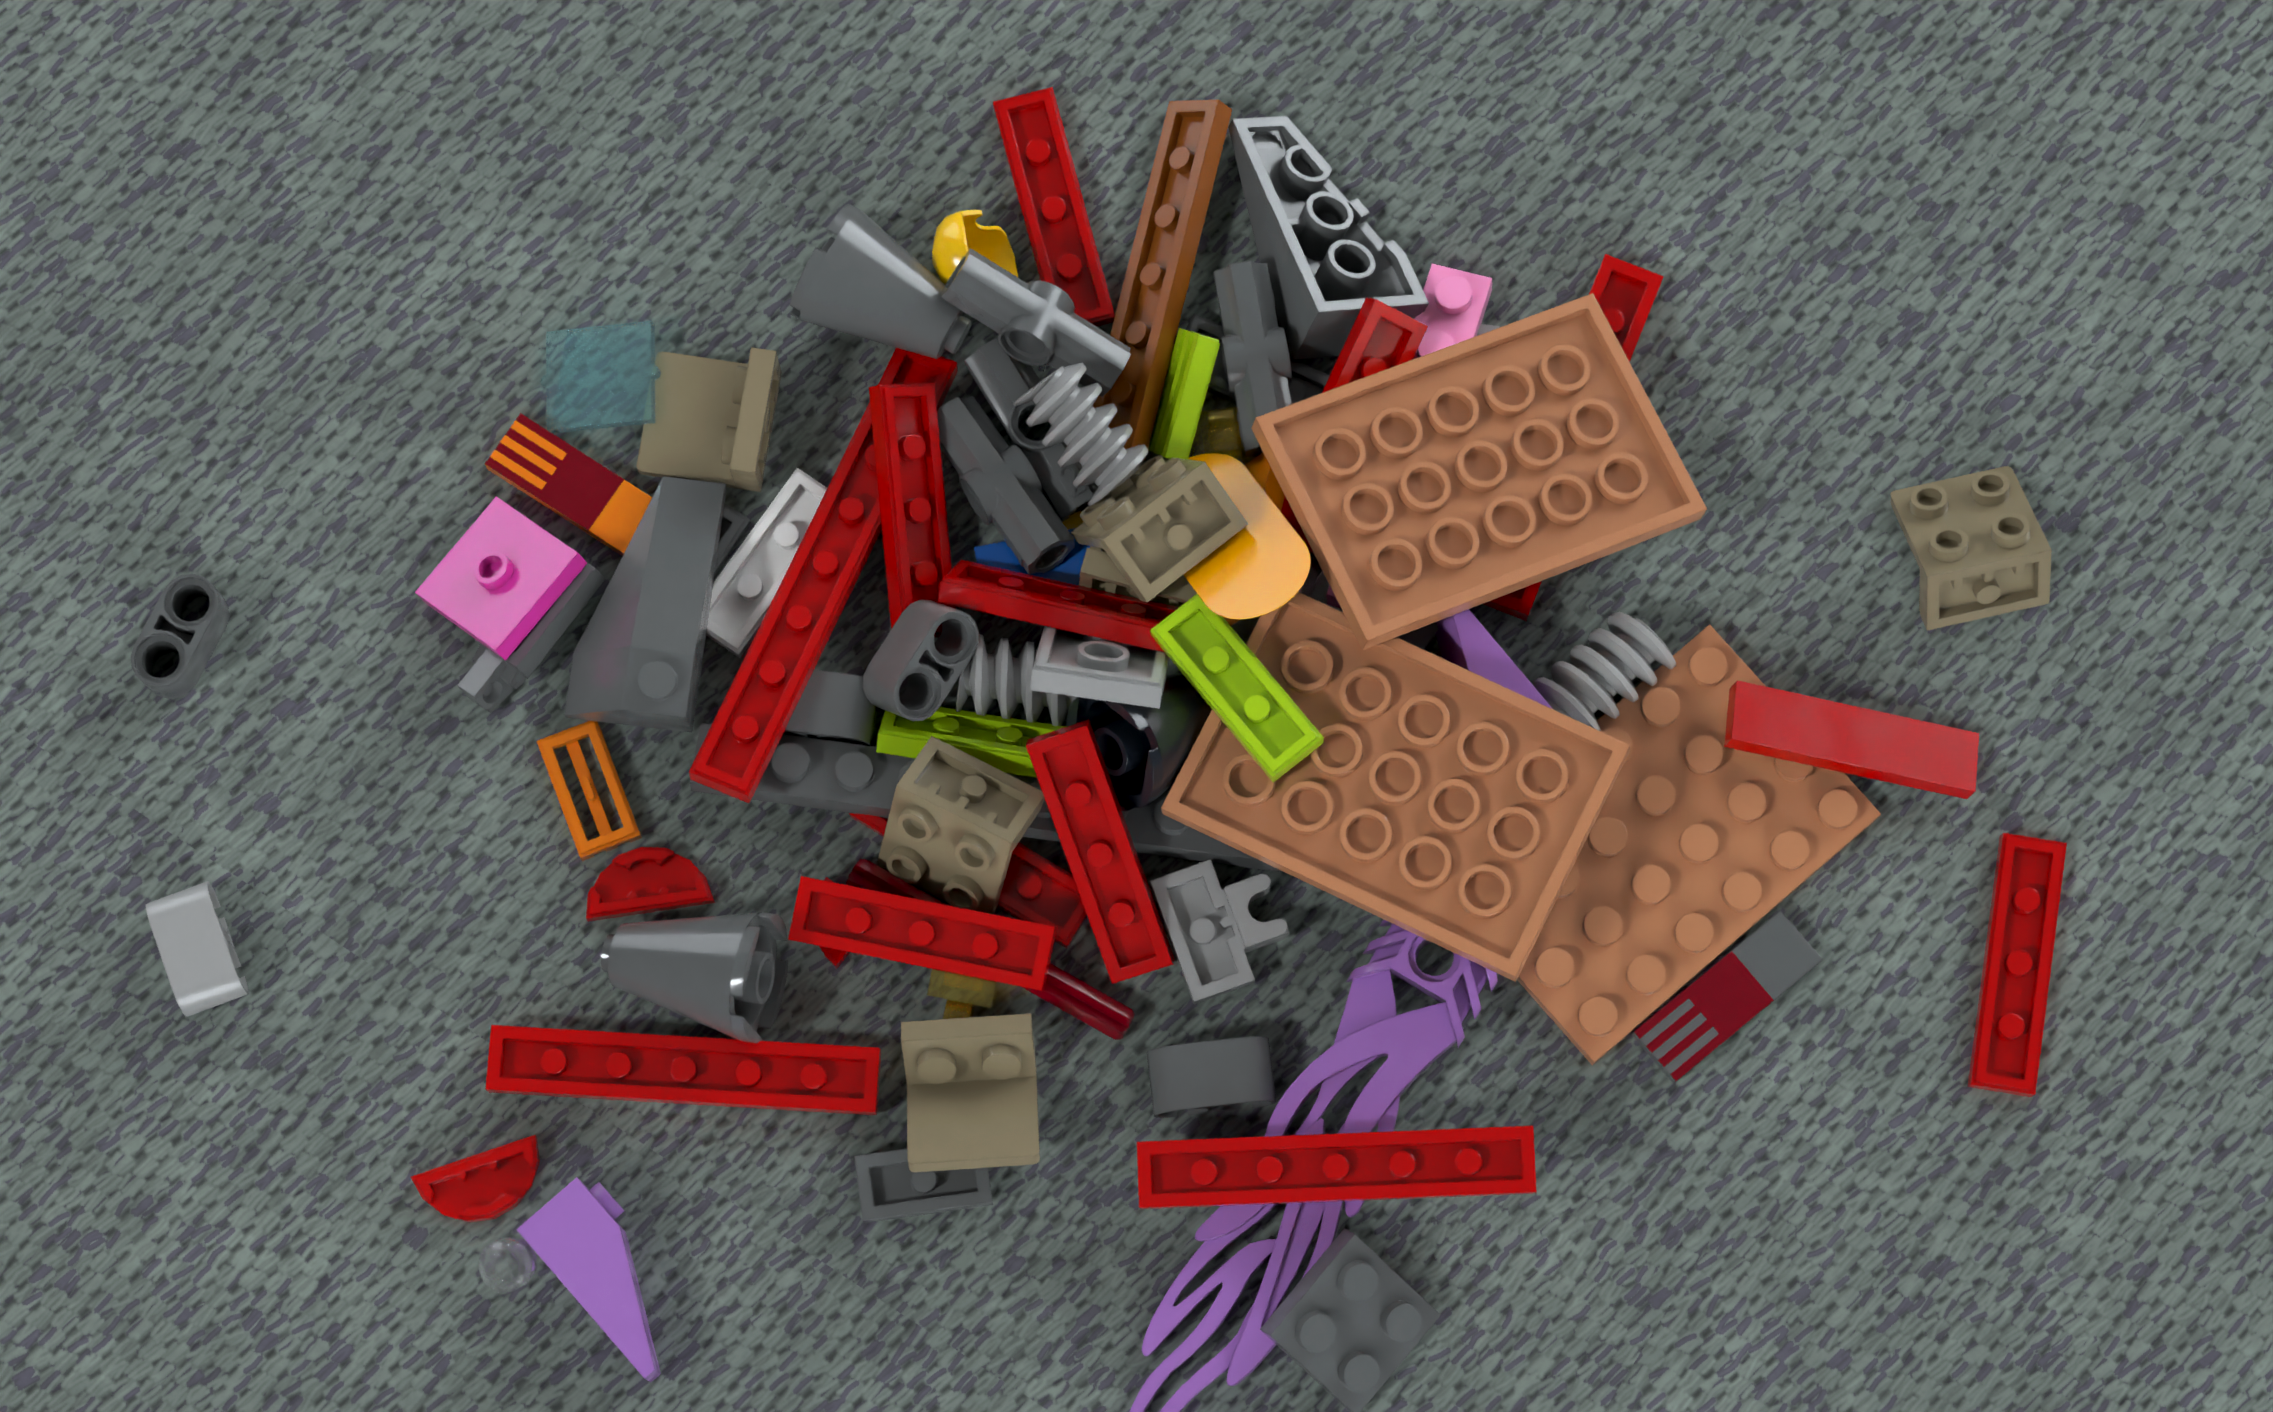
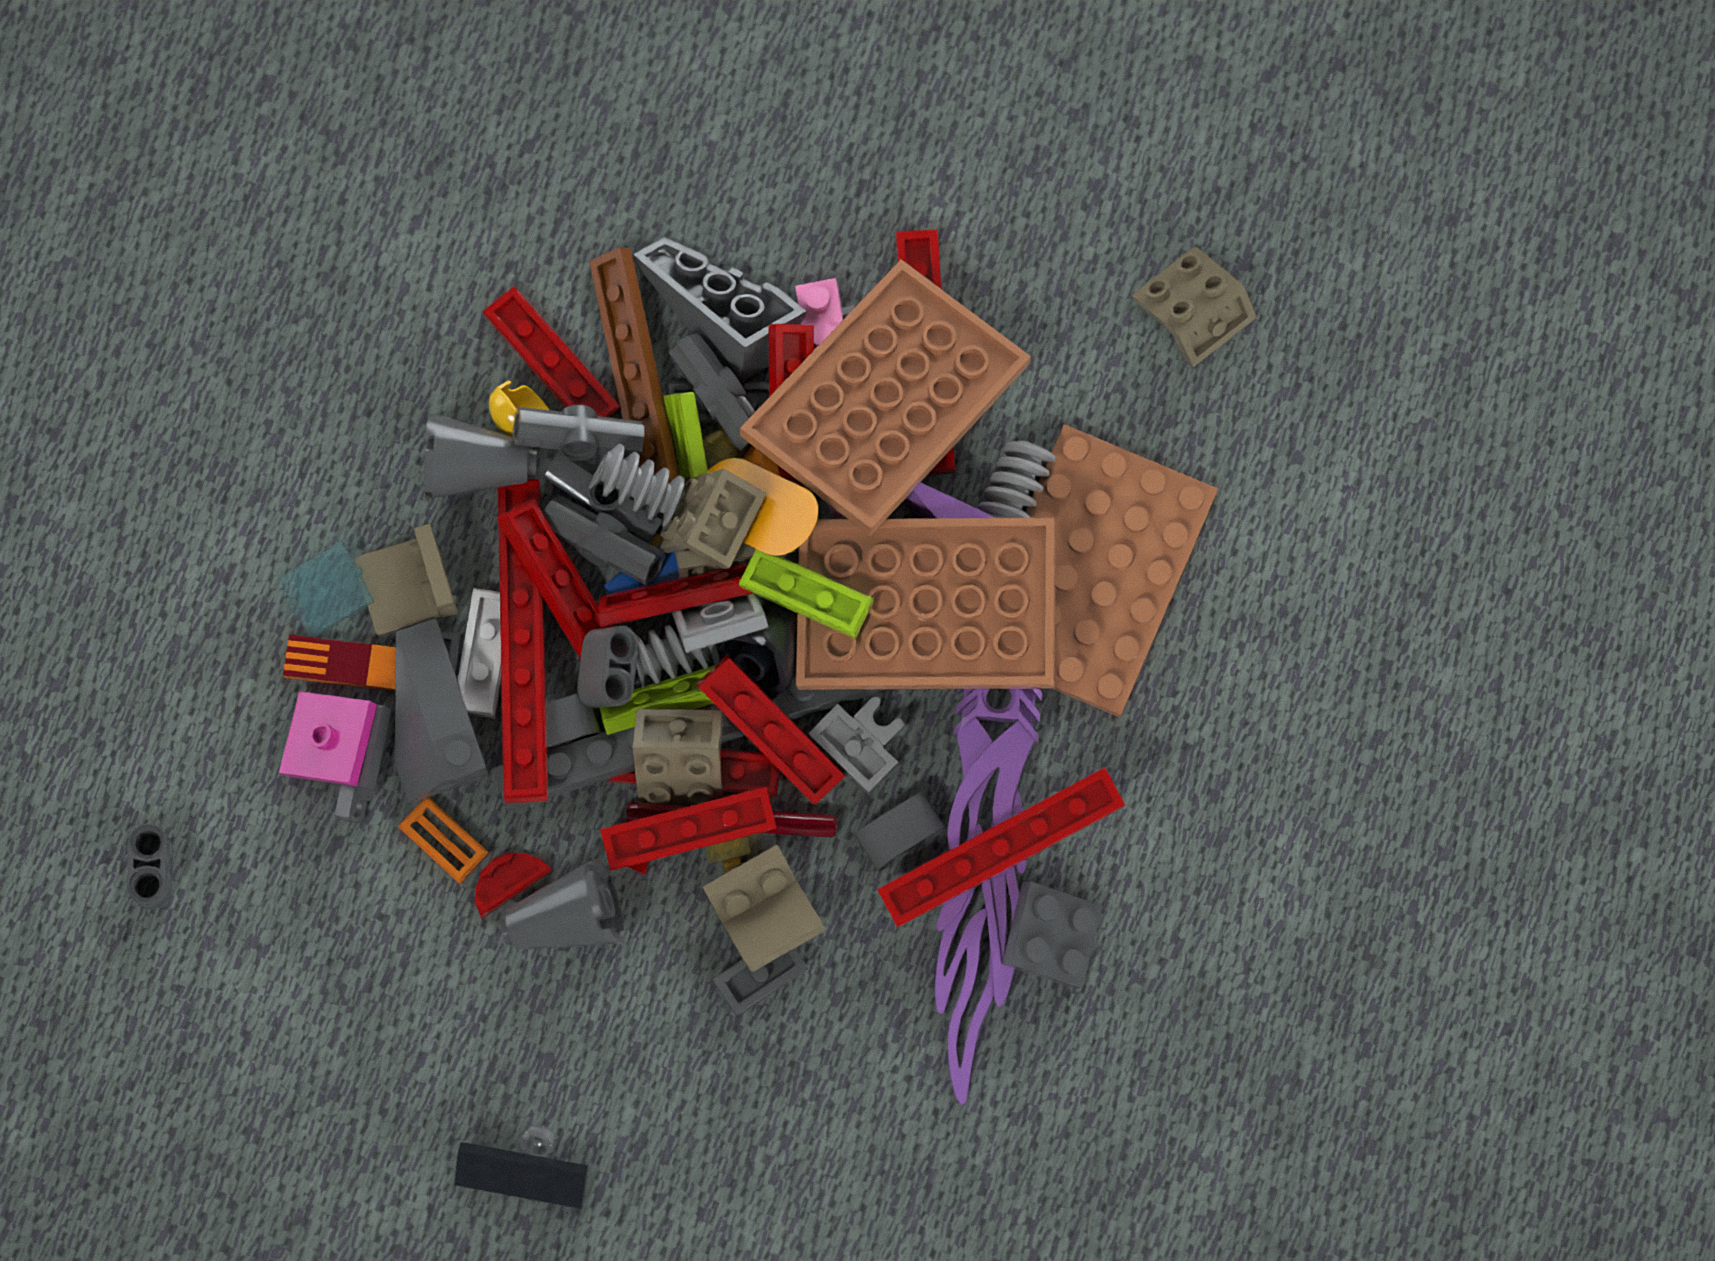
camera: 25 degrees left, 0 degrees up
light grey beam [146,881,249,1017] -> none
red tile [411,1135,540,1223] -> none
red plate [485,1025,881,1115] -> none
medium lavender slope [516,1177,661,1382] -> none
tile [1632,910,1823,1084] -> none
red tile [1724,680,1979,799] -> none
red tile [1968,833,2067,1097] -> none
none -> black tile [454,1142,589,1209]

